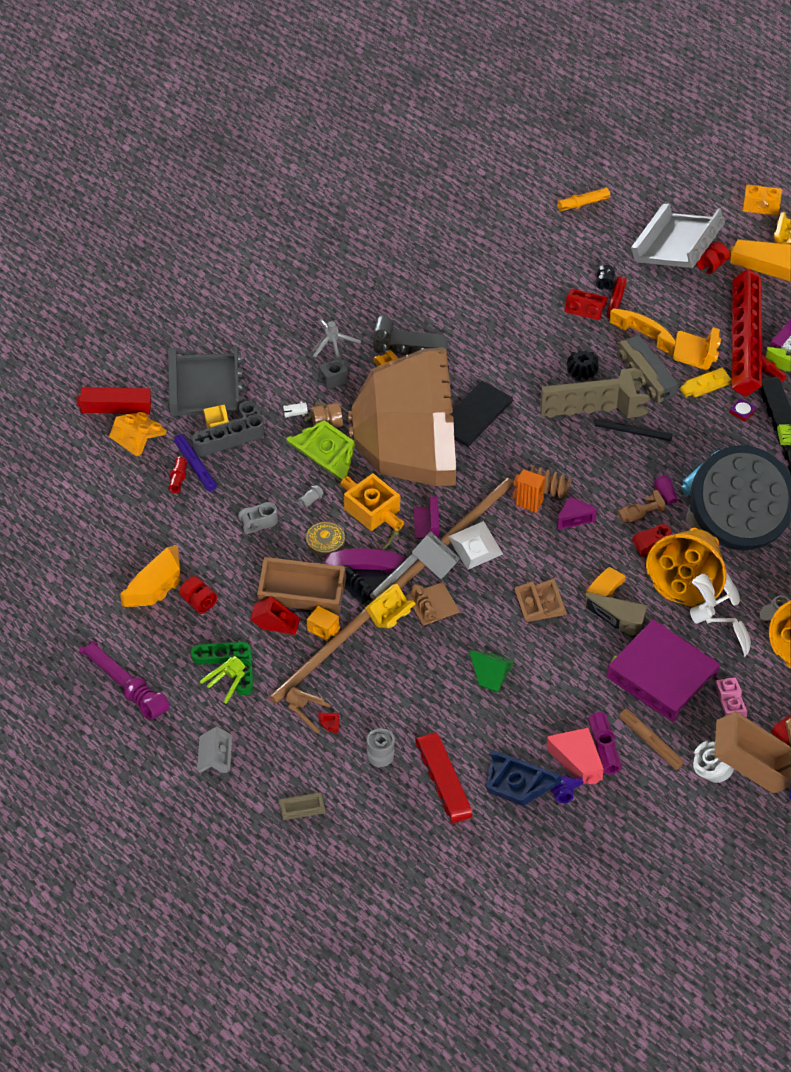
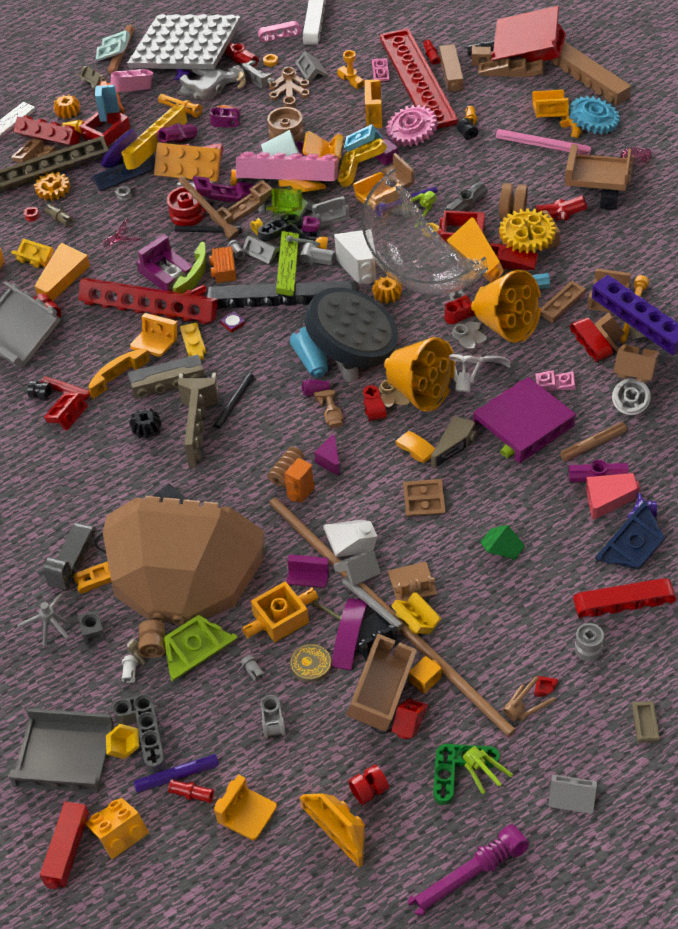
camera: 75 degrees left, 0 degrees up
none -> light orange bracket [214,774,277,841]

